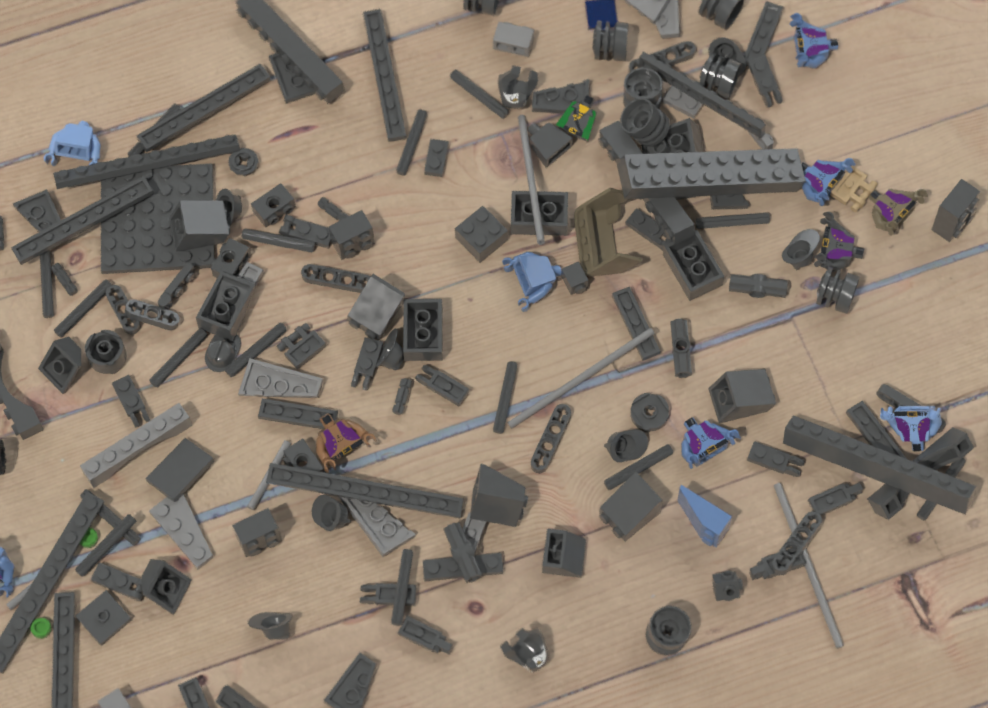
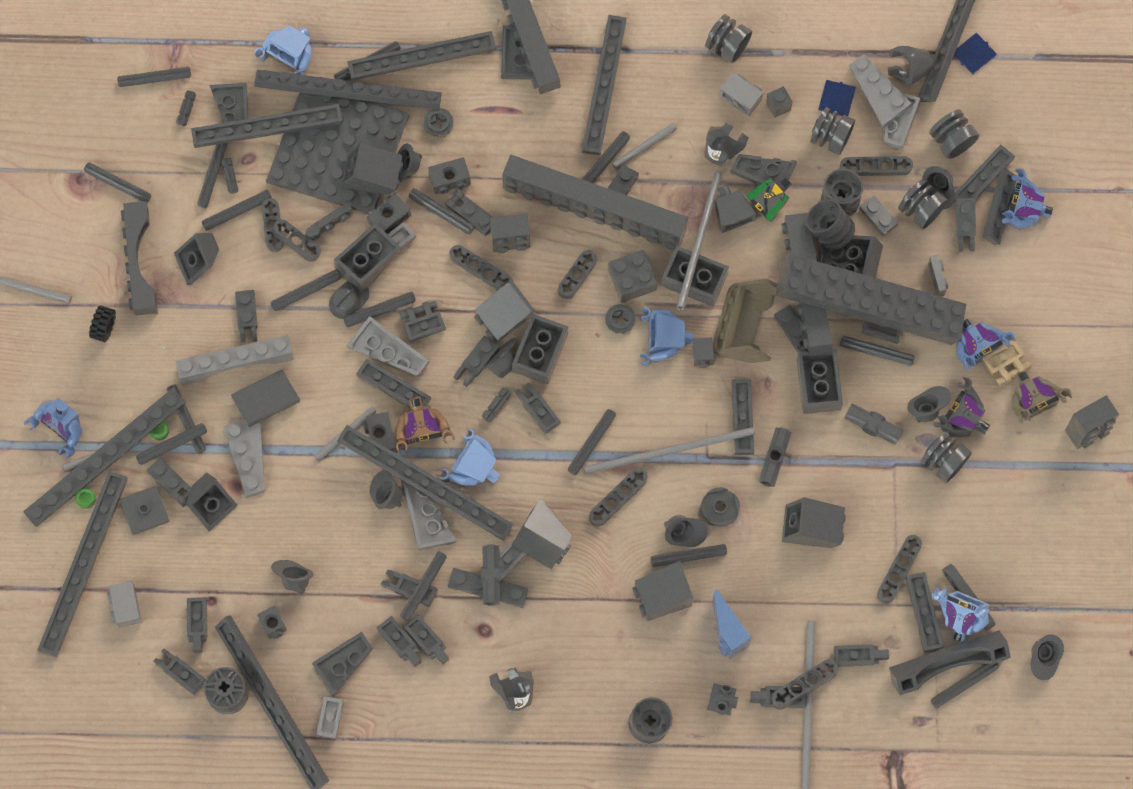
camera: 20 degrees right, 5 degrees up
dark grey brick [85,330,127,374] -> none
dark grey brick [232,508,282,557] -> none
dark grey axle [318,197,349,221] -> none
dark grey axle [450,69,509,119] -> none
dark grey slope [542,528,586,578] -> none
dark grey plate [639,51,766,139] -> none
medium blue torso [681,417,741,469] -> none
dark grey hinge [747,441,805,477] -> none
dark grey brick [783,415,976,515] -> none
none -> dark grey brick [257,605,287,639]
none -> dark grey hinge [376,616,421,667]
none -> light blue torso [438,429,500,486]
none -> dark grey brick [502,154,688,250]
none -> dark grey beam [558,250,597,299]
none -> dark grey gear [605,304,636,334]
none -> light grey bar [612,123,677,169]
none -> dark grey brick [766,86,793,118]
none -> dark grey beam [877,535,922,604]
none -> dark grey plate [983,169,1016,245]

